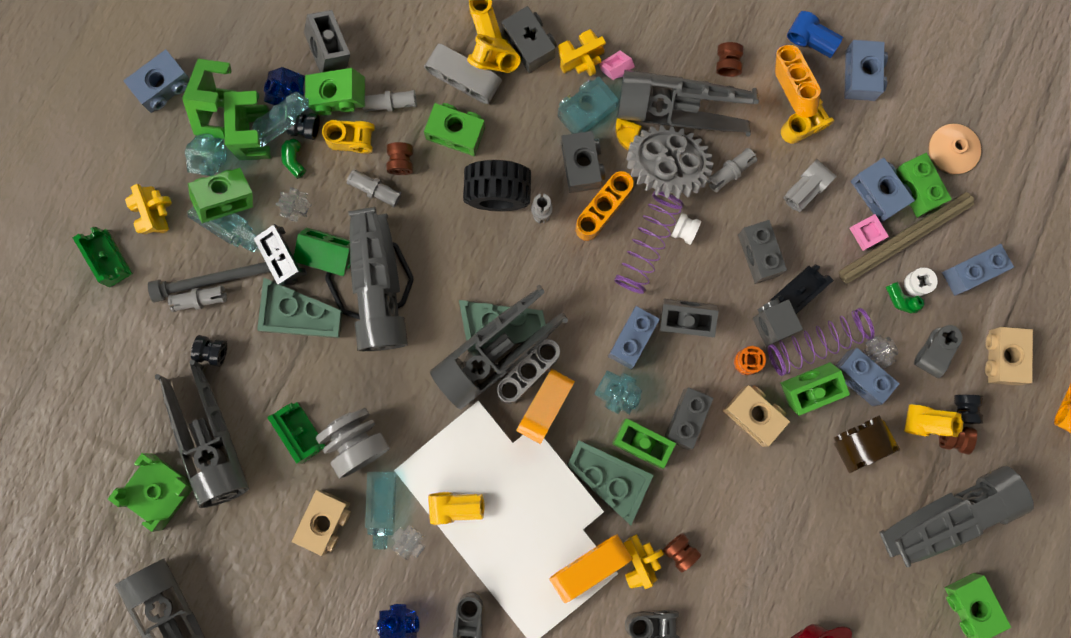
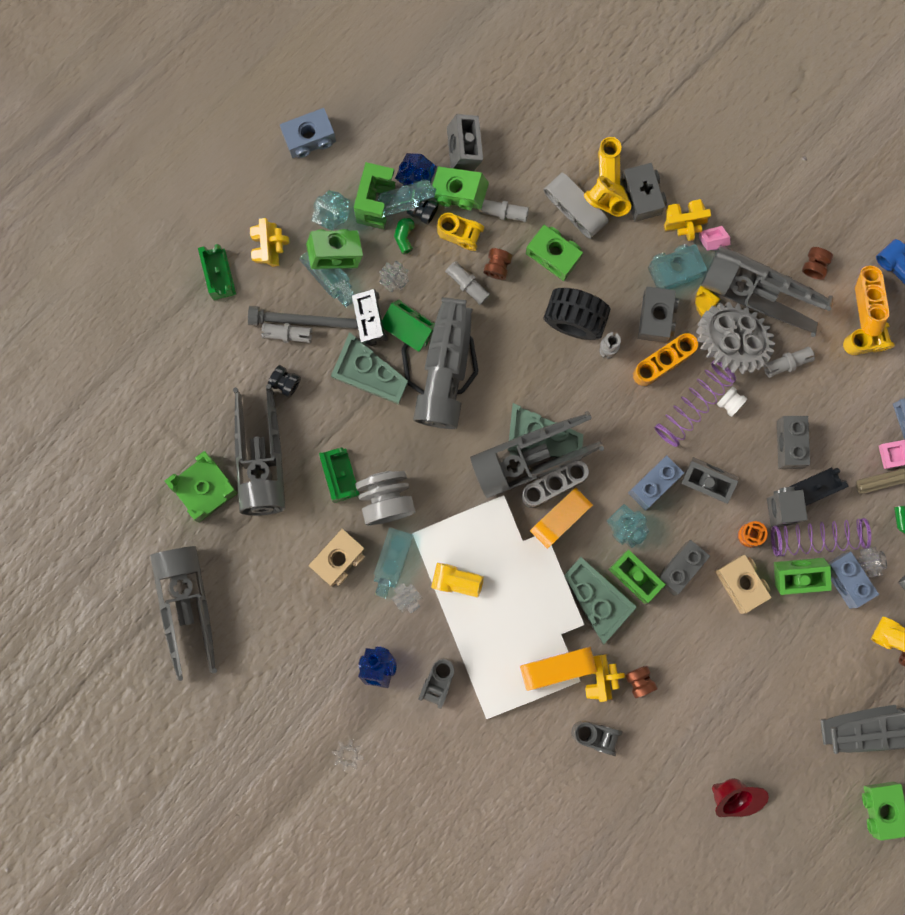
camera: 20 degrees right, 0 degrees up
bright green panel [182,59,237,139] -> none
light grey piece [783,159,837,213] -> none
dark brown brick [834,415,900,473] -> none

